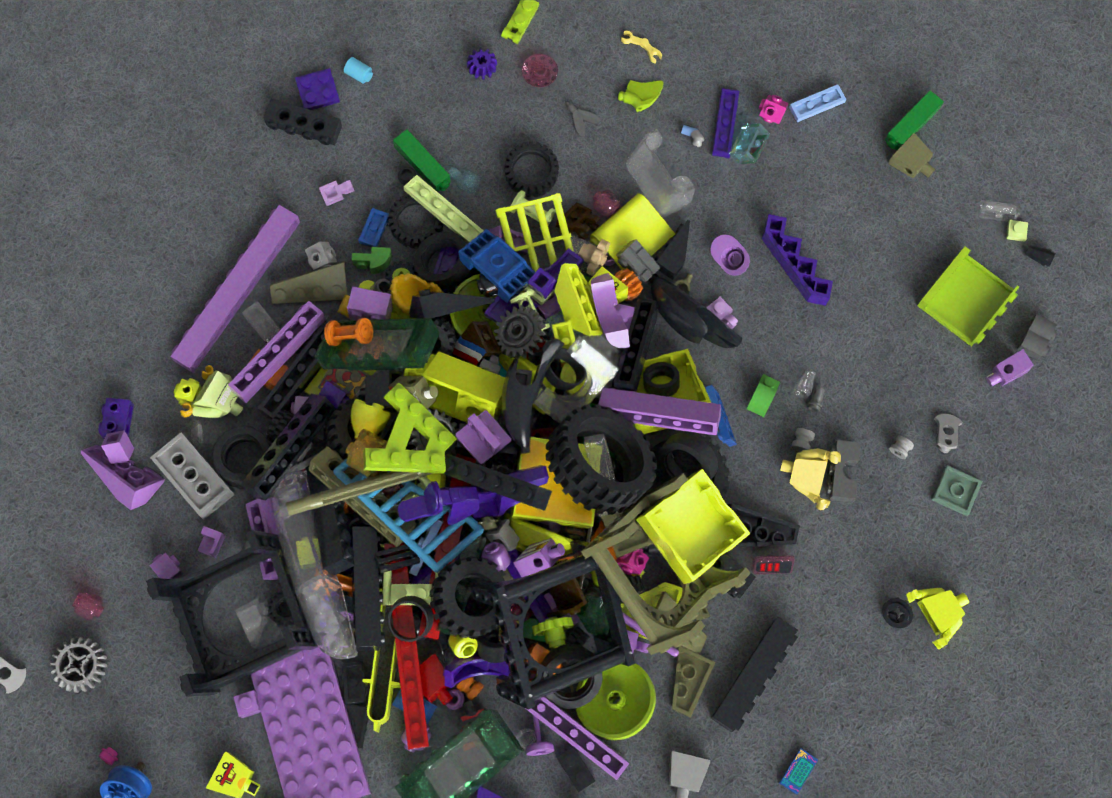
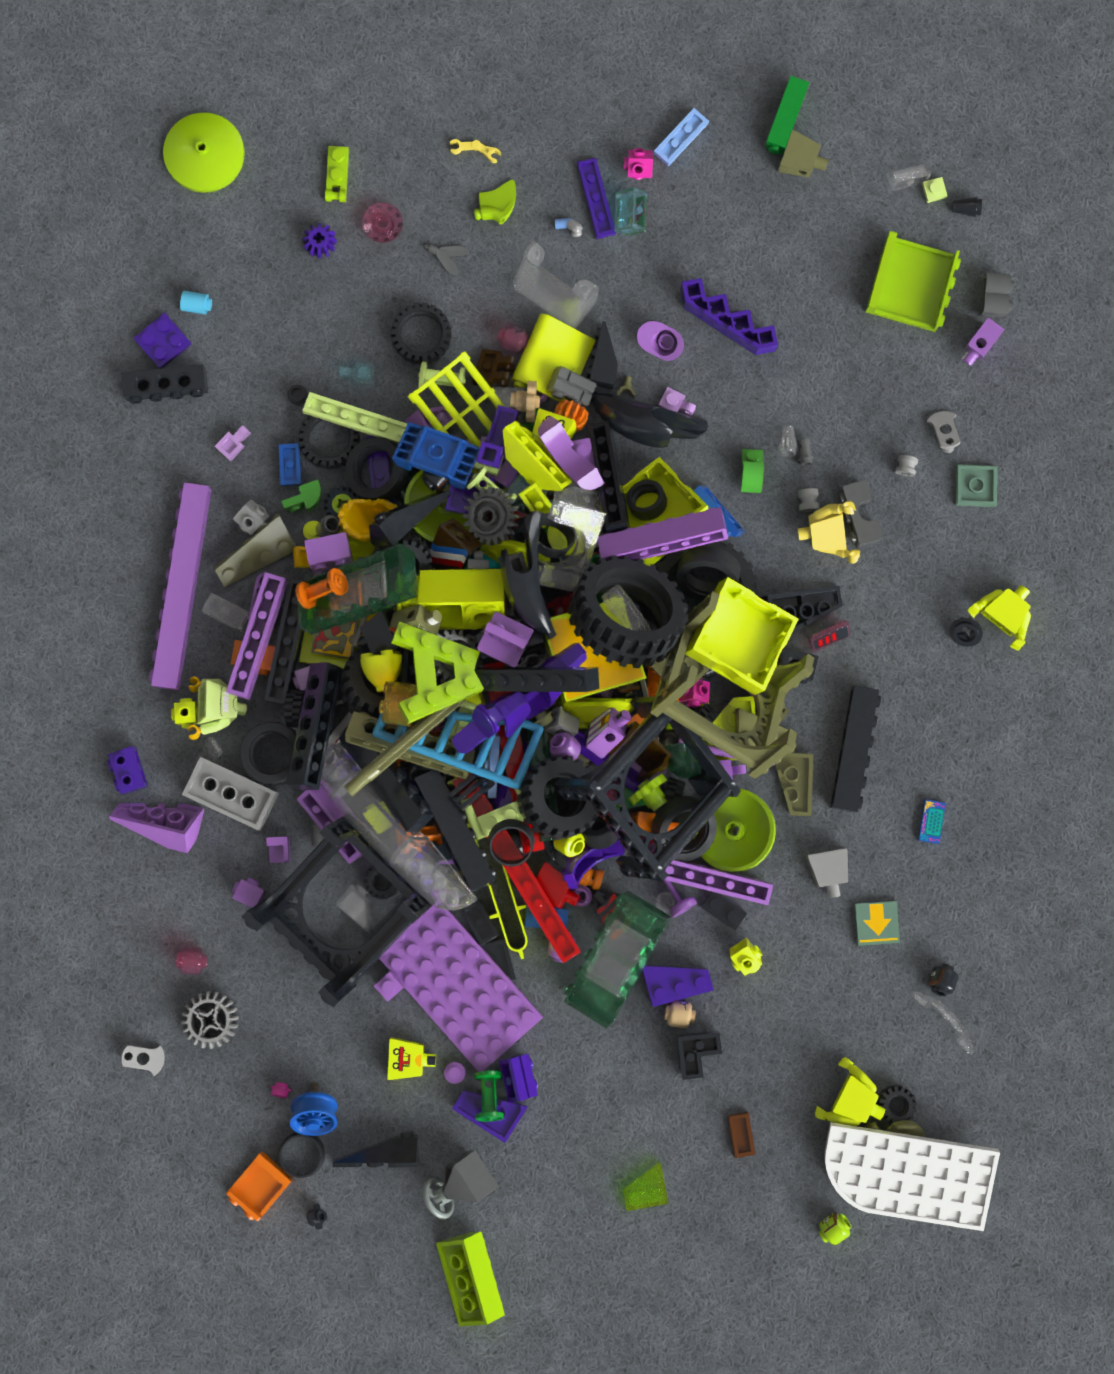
camera: 25 degrees left, 10 degrees up
medium lavender brick [101,430,134,464] -> none
dark purple brick [319,381,351,409] -> none
green brick [393,129,451,192] -> none

